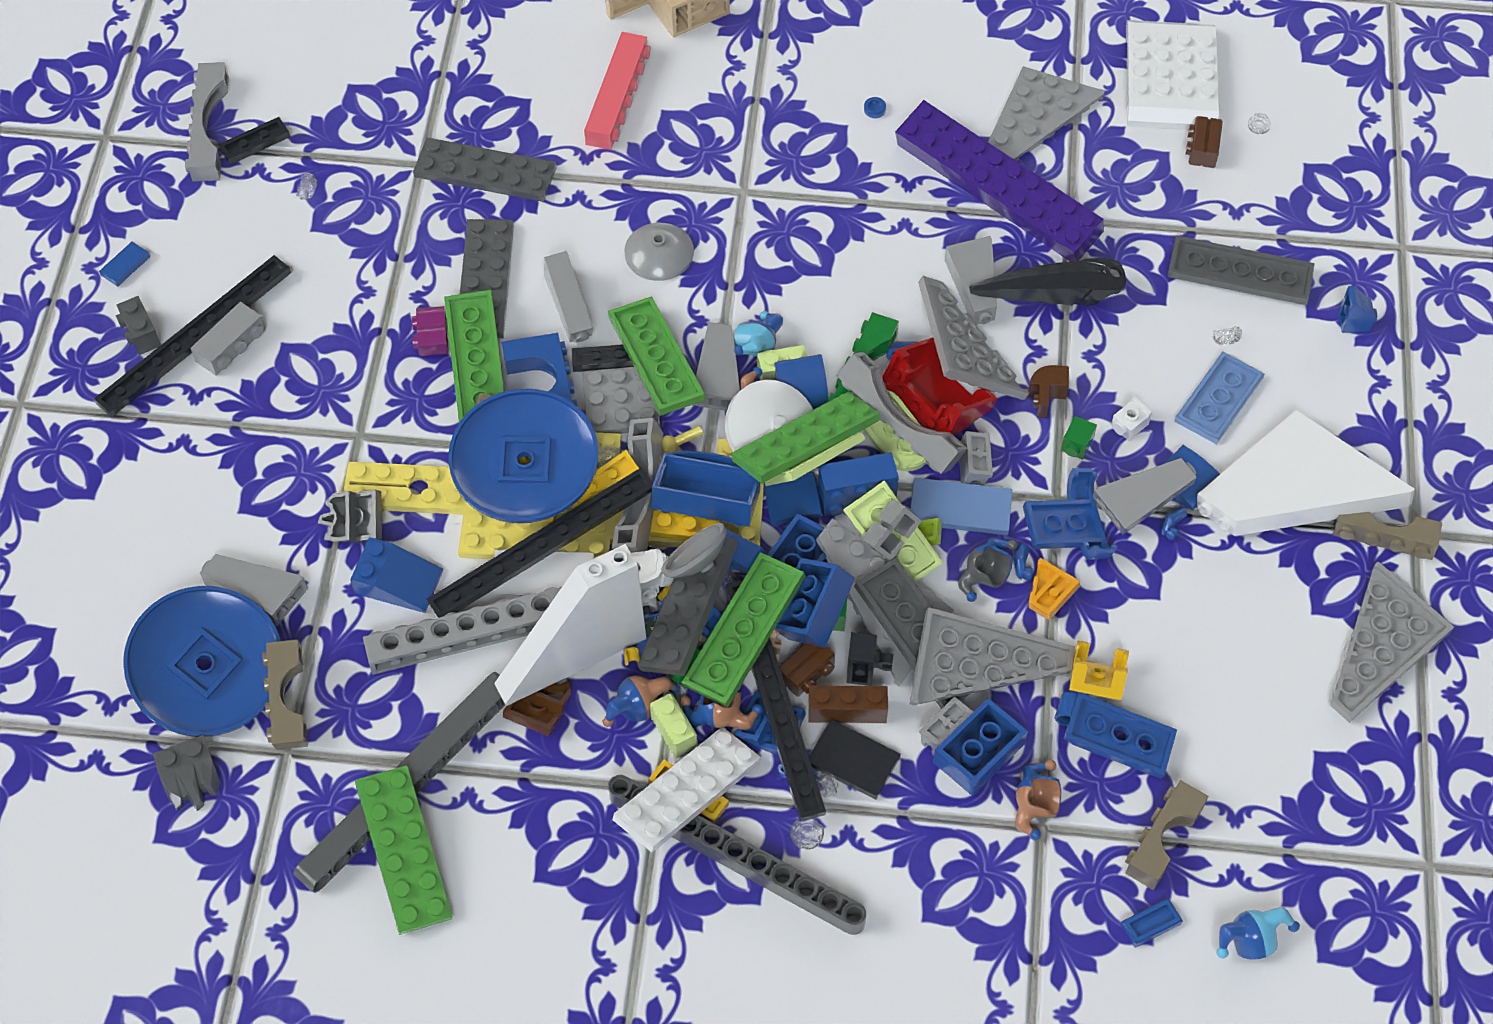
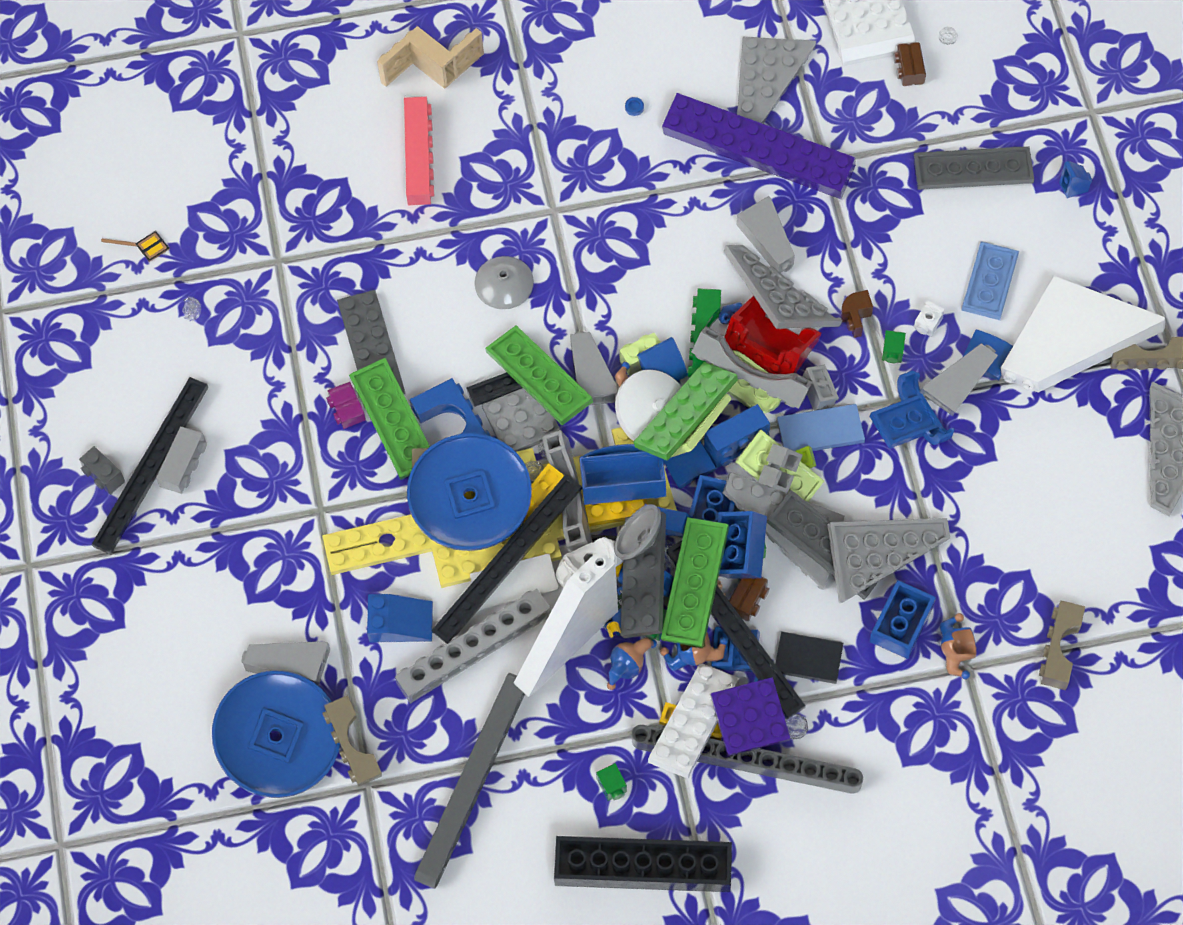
camera: 15 degrees left, 5 degrees up
blue tile [99,241,150,287] -> none
dark grey plate [152,735,221,811] -> none
light grey arch [185,62,229,181] -> none
black plate [218,117,290,165] -> none
dark grey plate [318,489,382,543] -> none
bright green plate [355,765,452,935] -> none
dark grey plate [413,137,557,202] -> none
reddish brown plate [503,682,571,737] -> none
light grey slope [544,251,593,342] -> none
yellowish green brick [650,694,697,758] -> none
light yellow bar [661,425,703,453] -> none
medium azure piece [734,311,783,357] -> none
reddish brown brick [808,685,888,723] -> none
clear plate [816,772,839,798] -> none
black brick [846,631,894,686] -> none
light grey hinge [919,696,973,756] -> none
dark grey piece [958,538,1018,602] -> none
black piece [969,258,1126,306] -> none
blue arm [1014,544,1033,581] -> none
light orange wing [1029,558,1080,620] -> none
blue hinge [1054,692,1177,779] -> none
yellow panel [1069,640,1129,700] -> none
blue tile [1120,898,1183,948] -> none
blue arm [1161,506,1187,541] -> none
clear plate [1212,326,1242,346] -> none
piece [1216,907,1300,960] -> none
none -> piece [101,230,170,262]
none -> black brick [554,836,732,892]
none -> green brick [596,763,627,801]
none -> dark purple plate [710,677,791,756]

